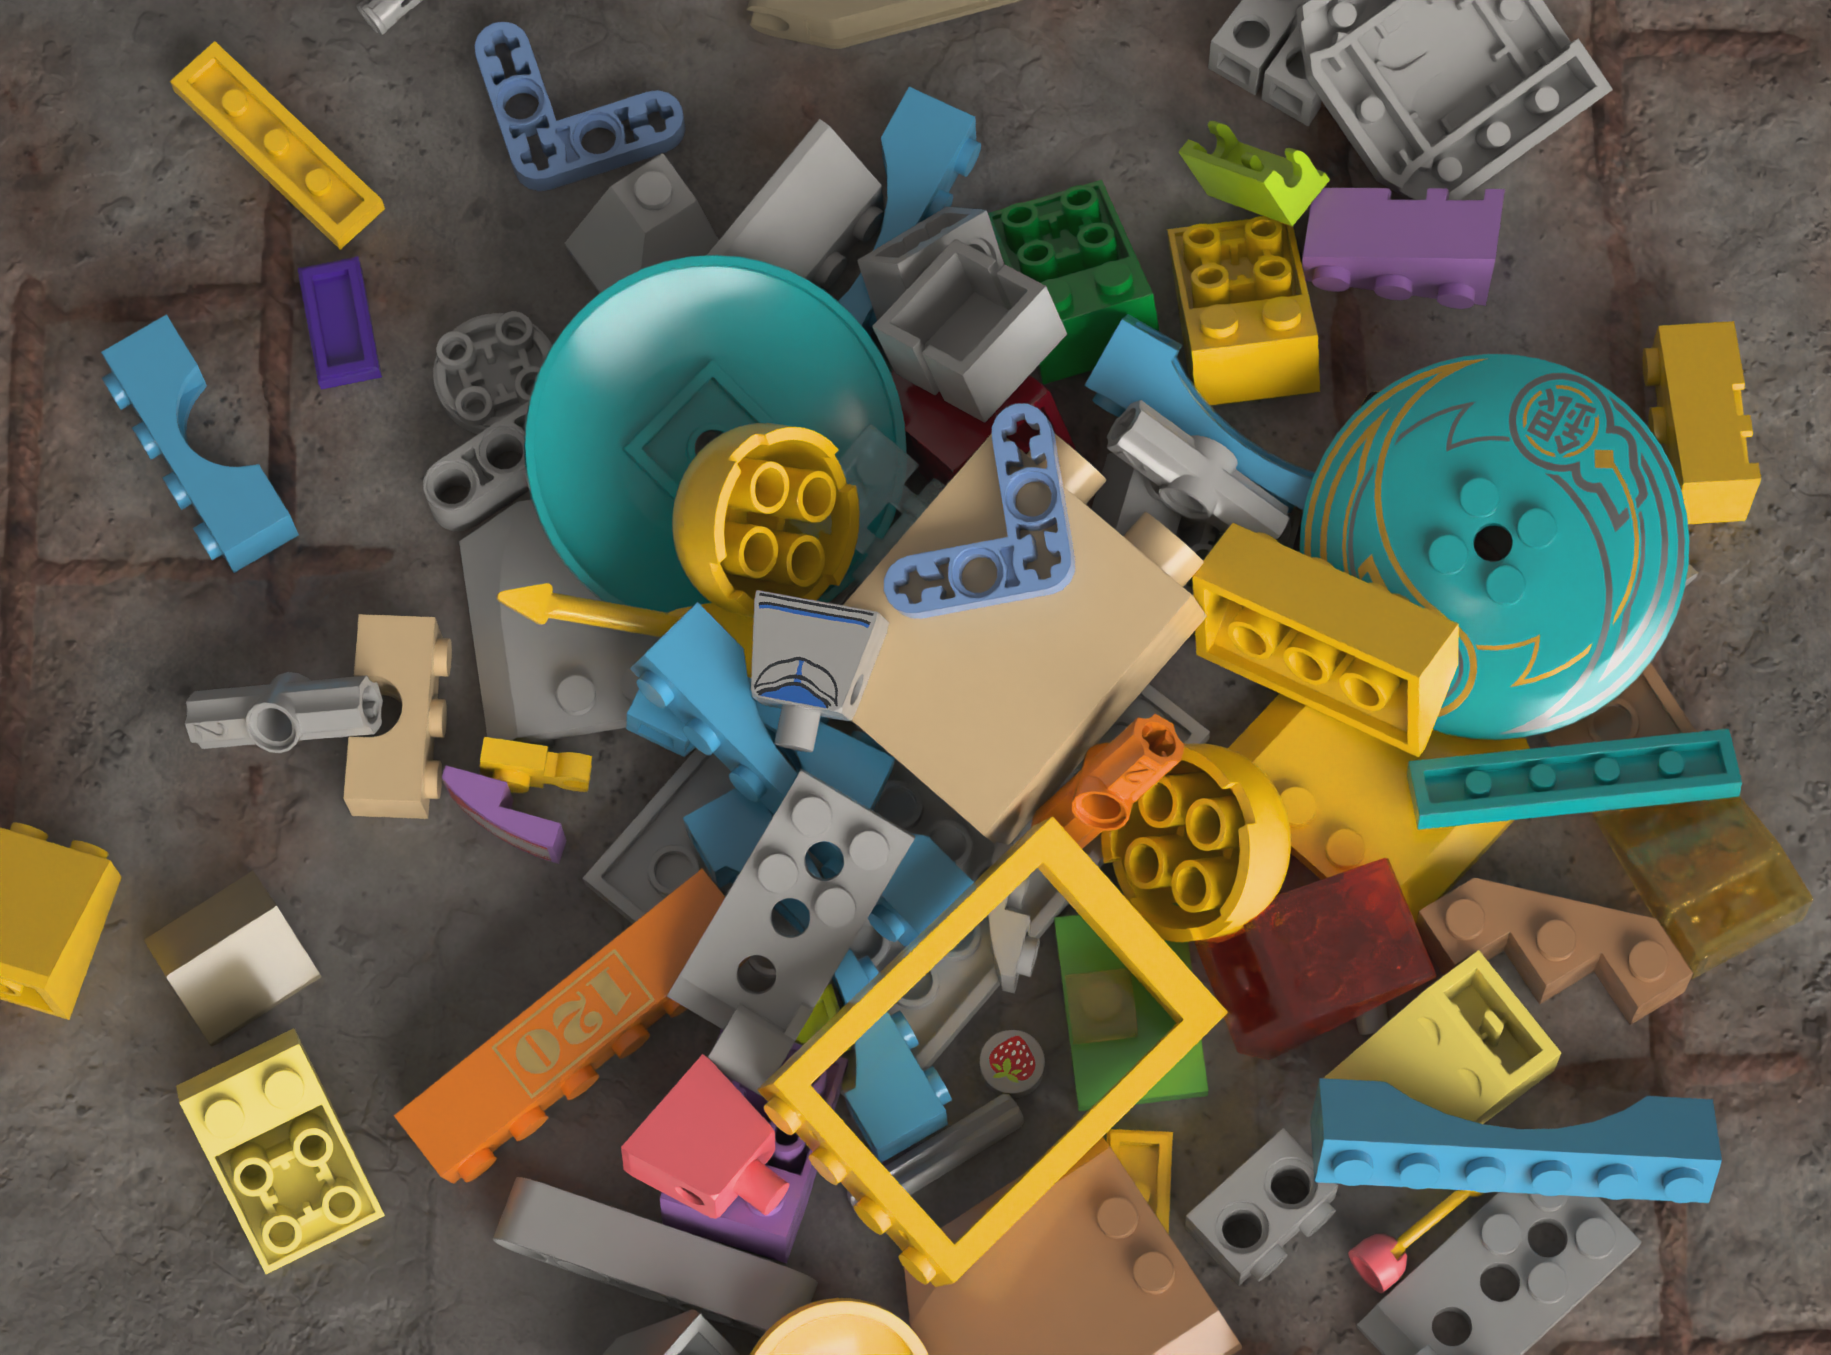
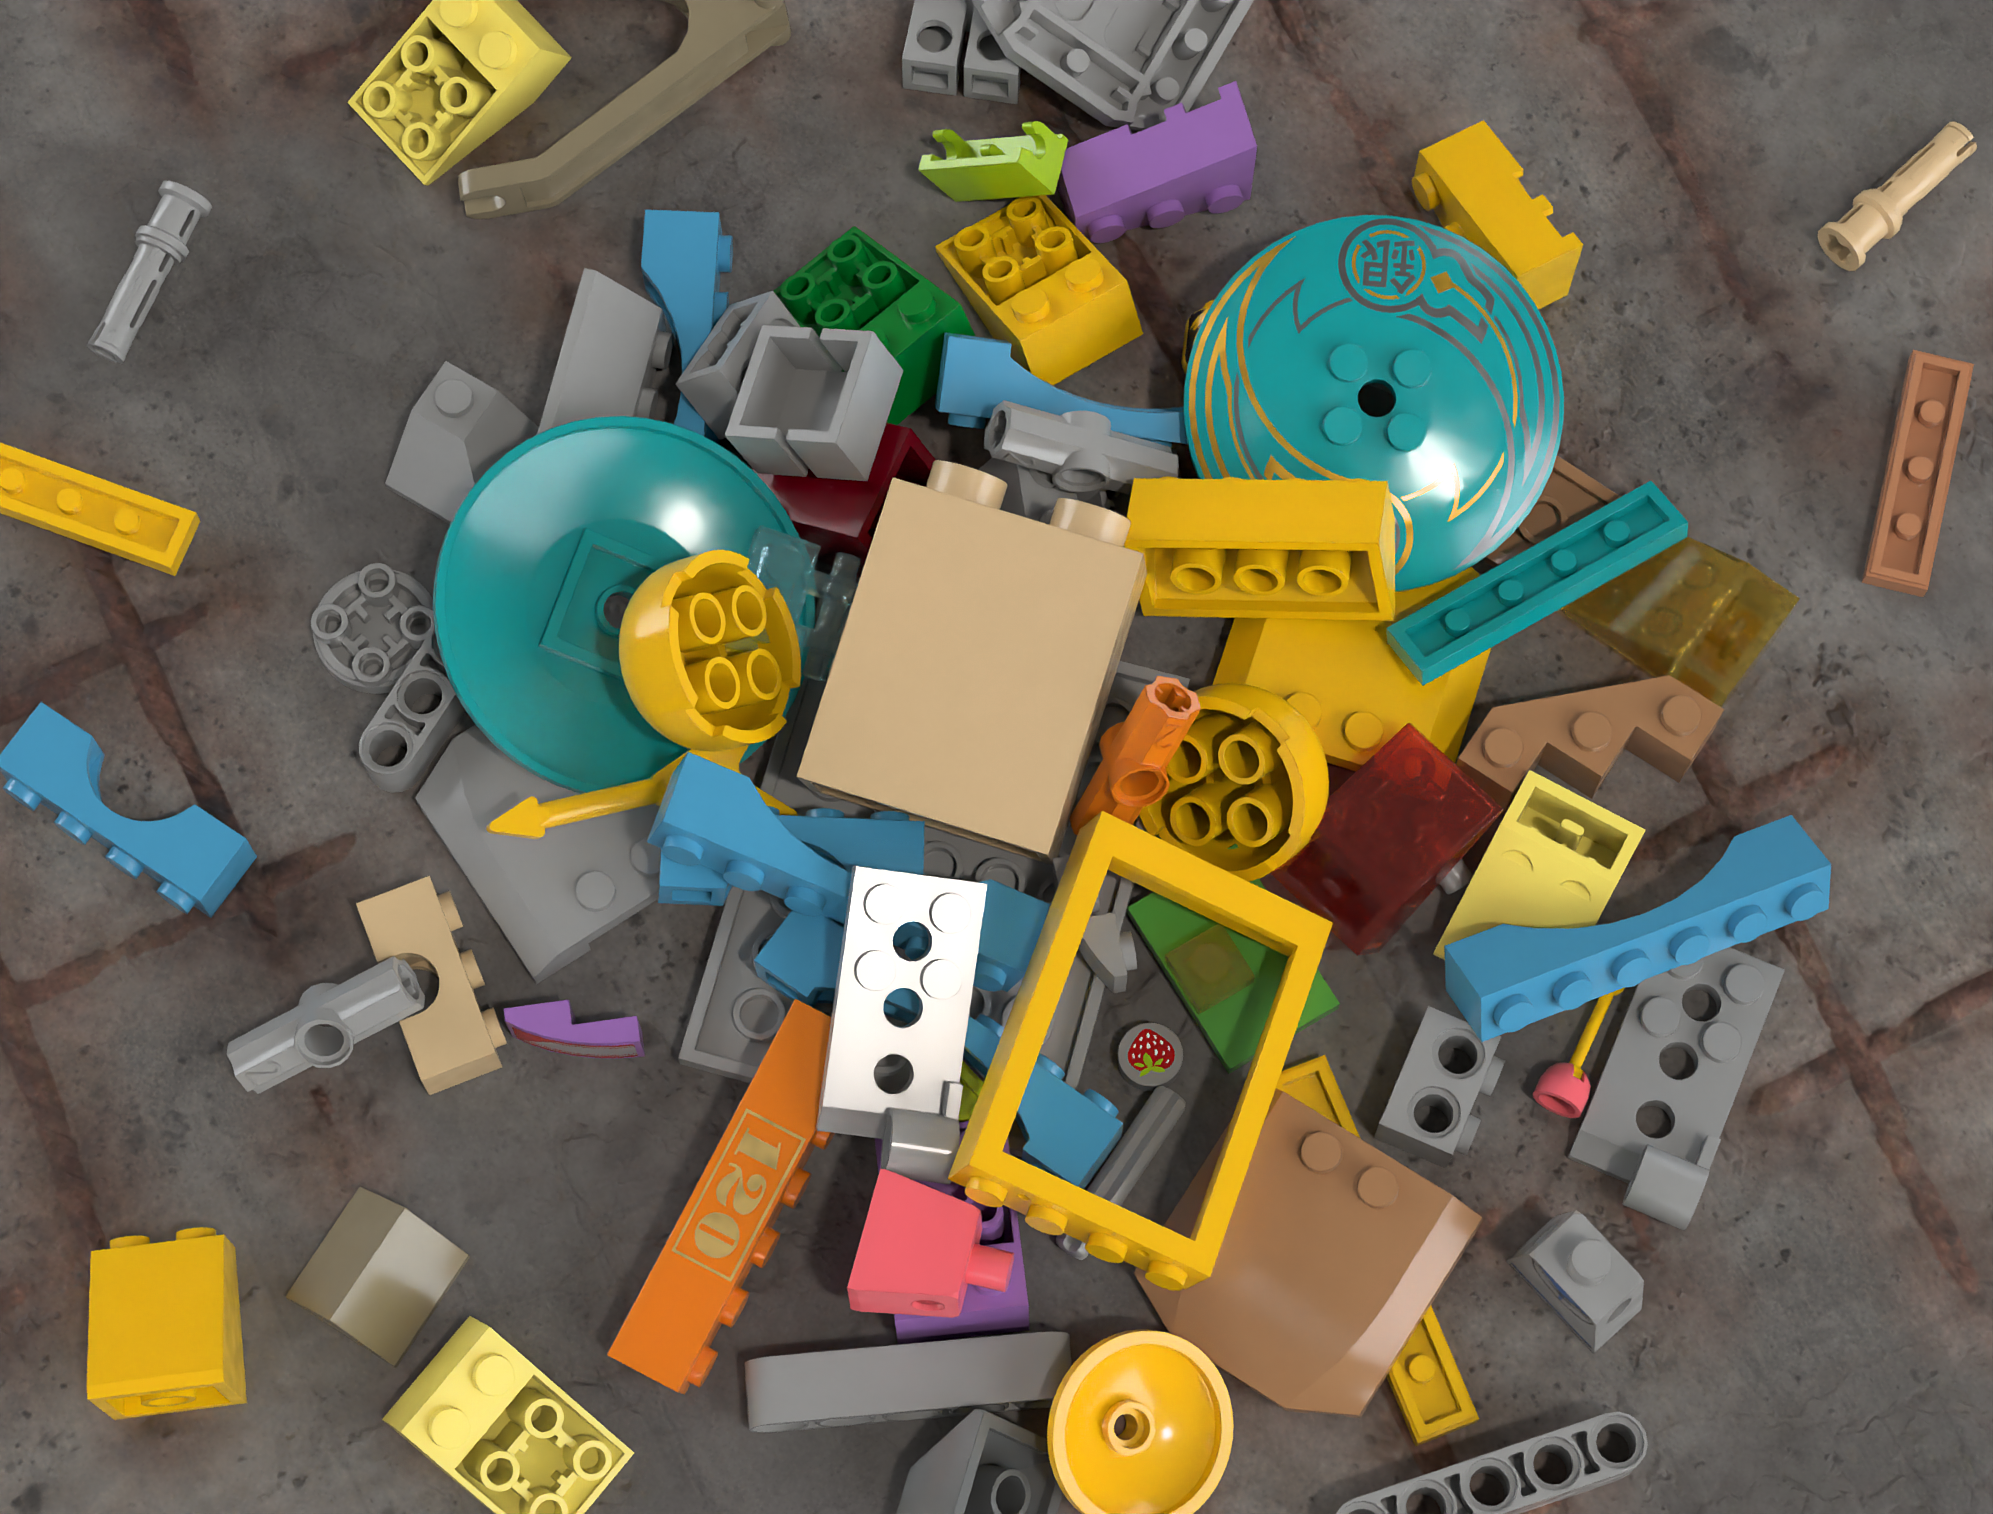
camera: 30 degrees left, 0 degrees up
dark purple tile [298,256,382,390] -> none
medium blue beam [474,22,686,191] -> none
yellow plate [480,737,592,793] -> none
light grey torso [751,590,889,752] -> none
medium blue beam [884,404,1075,619] -> none

